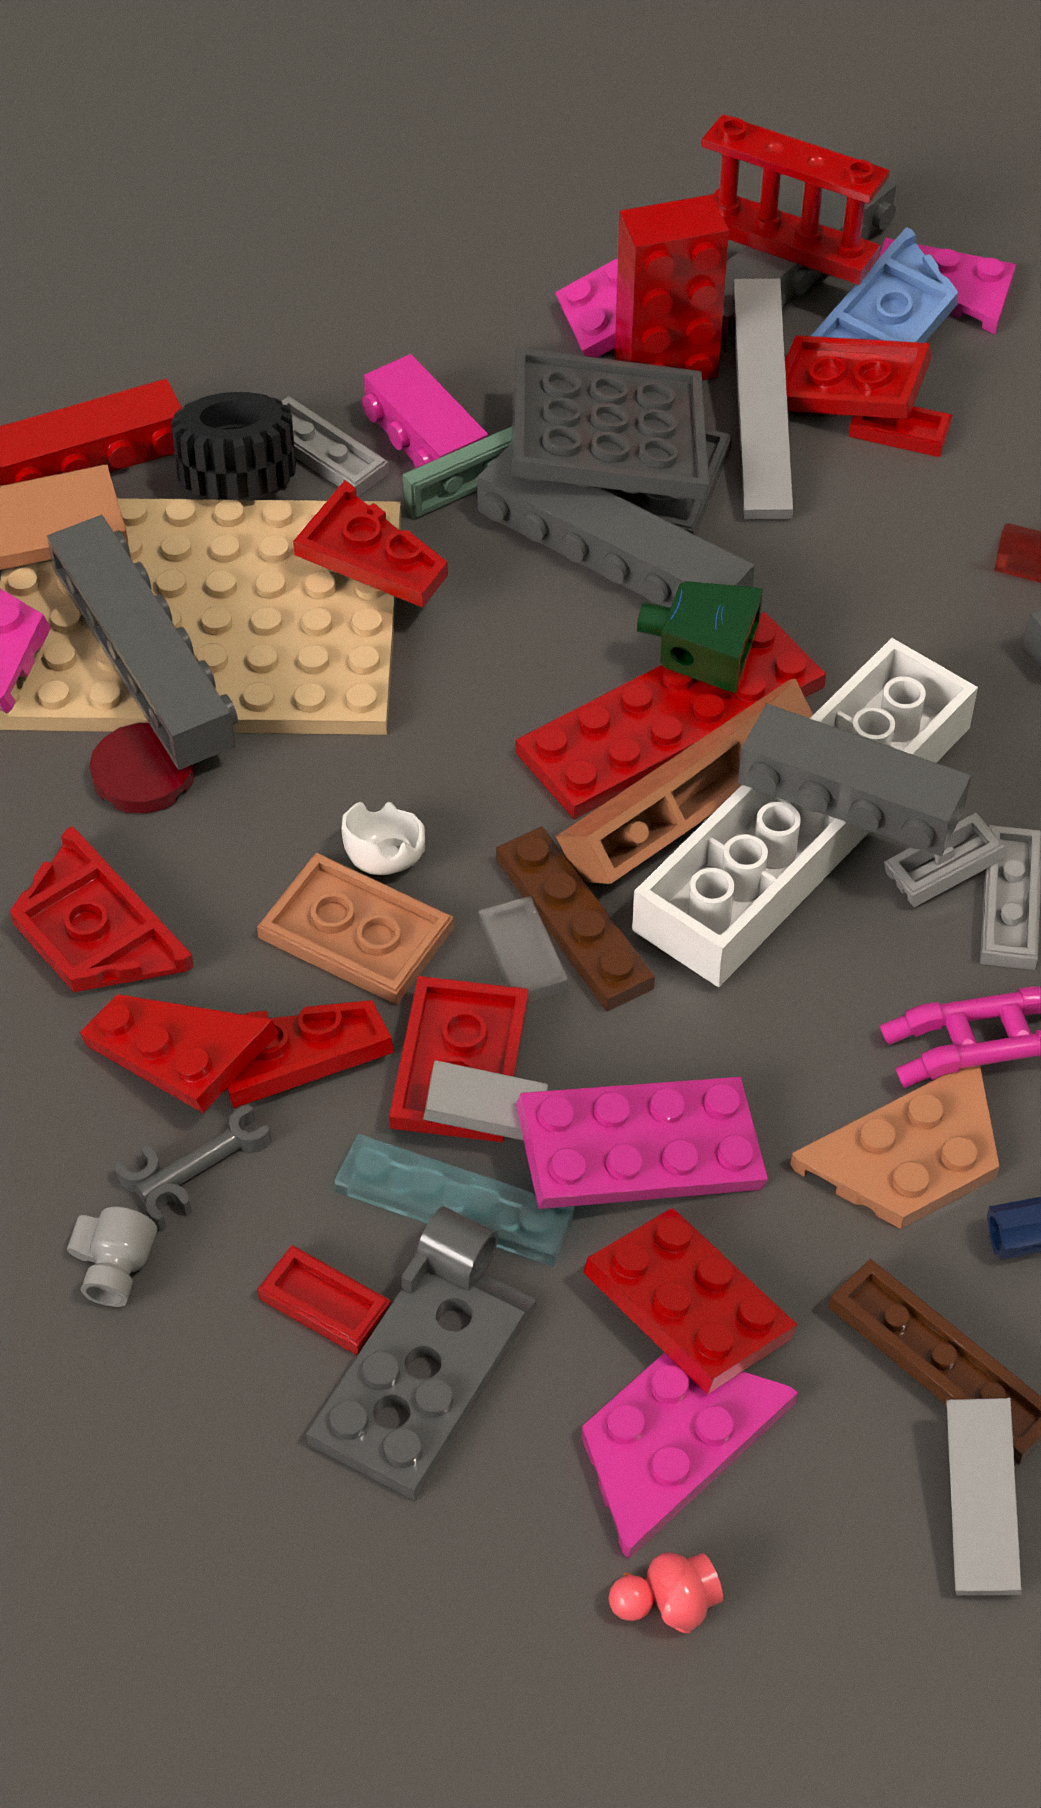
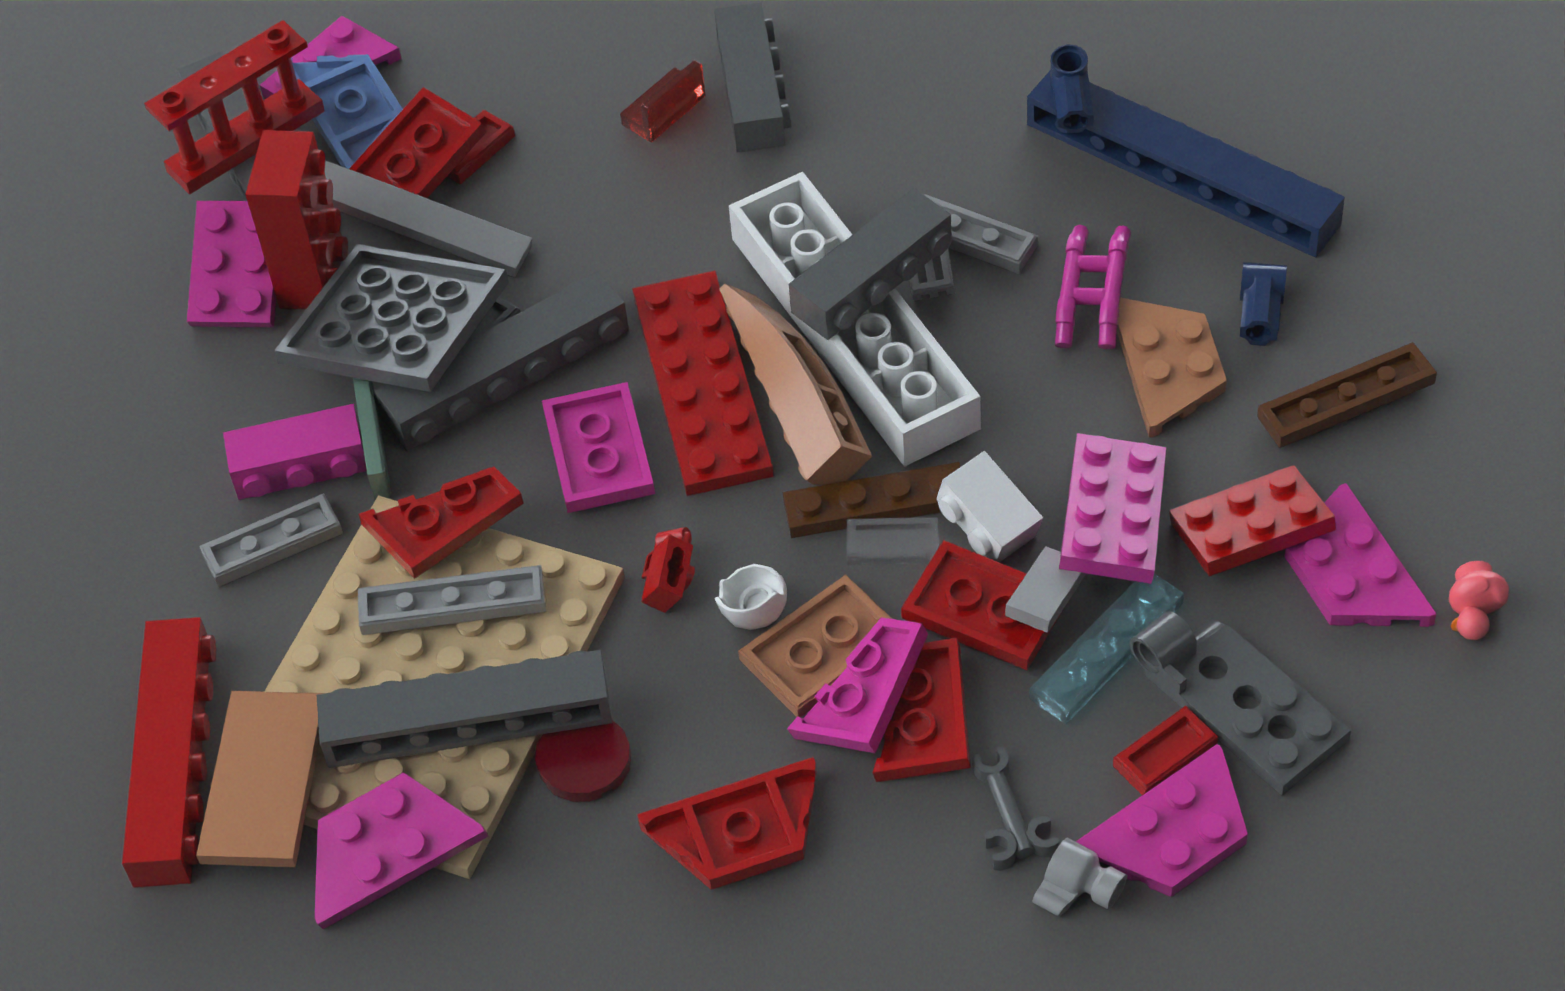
camera: 65 degrees left, 0 degrees up
red wing [79,994,279,1113] -> none
black tyre [171,392,296,500] -> none
dark green torso [637,581,763,693] -> none
light grey tile [947,1398,1022,1596] -> none
none -> light grey tile [358,565,546,635]
none -> dark pink plate [542,382,655,513]
none -> red piece [641,527,695,613]
none -> dark pink wing [787,617,928,753]
none -> white brick [936,451,1043,563]
none -> dark pink wing [1076,744,1248,897]

